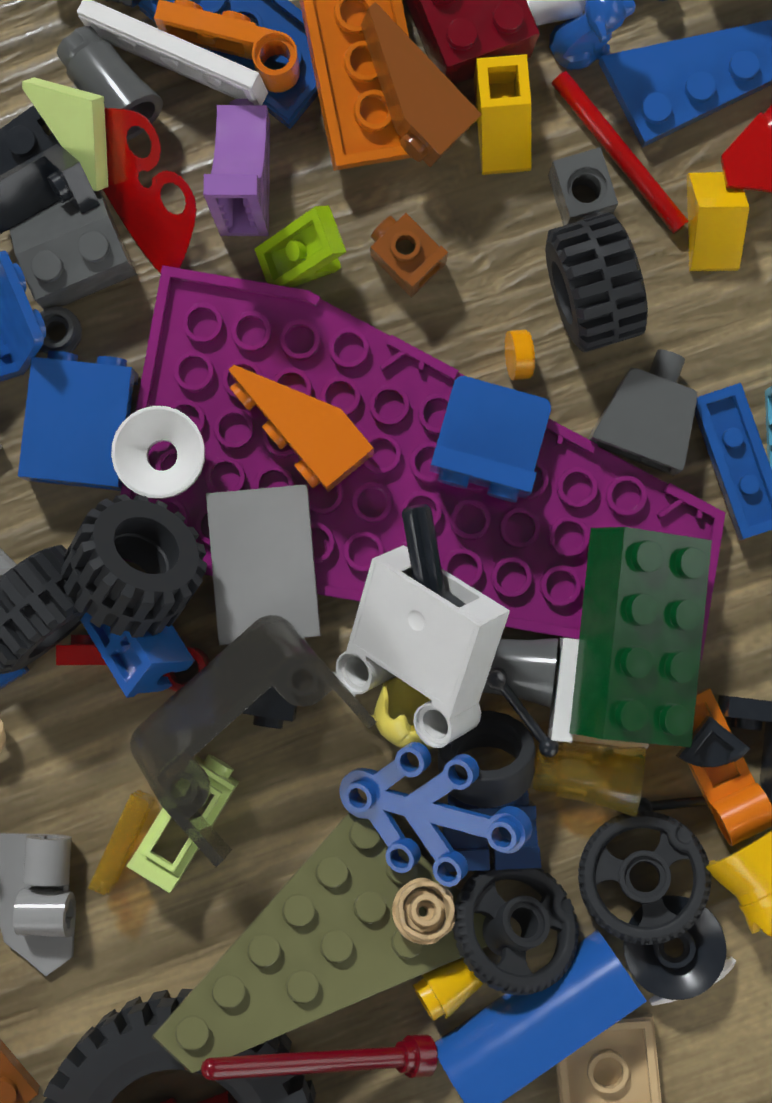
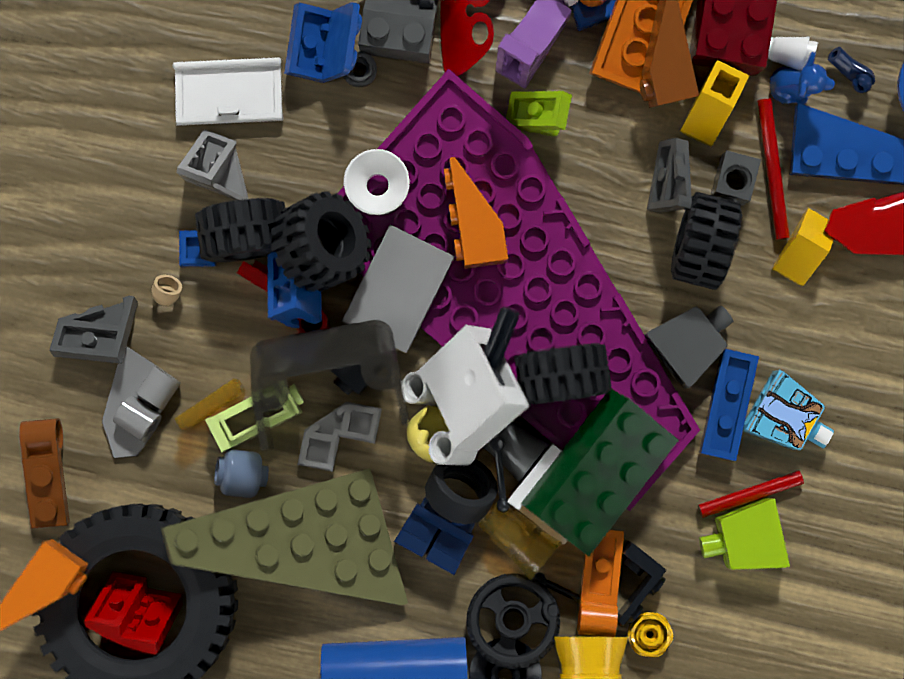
camera: 30 degrees right, 0 degrees up
blue panel [18,351,139,491] -> none
dark red piece [201,1034,438,1080] -> none
blue plant [339,742,532,887] -> none
dark orange brick [370,213,448,298] -> none
tan plate [392,878,456,945] -> none
yellow cone [412,957,483,1021] -> none
blue bracket [429,376,551,502] -> none
black wheel [453,863,579,995] -> none
light orange tile [505,329,535,380] -> none
black tile [676,716,750,767] -> none
none -> sand blue head [214,449,269,498]
none -> light grey tile [297,402,382,472]
none -> black tyre [515,343,612,405]
none -> dark grey wing [647,138,692,213]

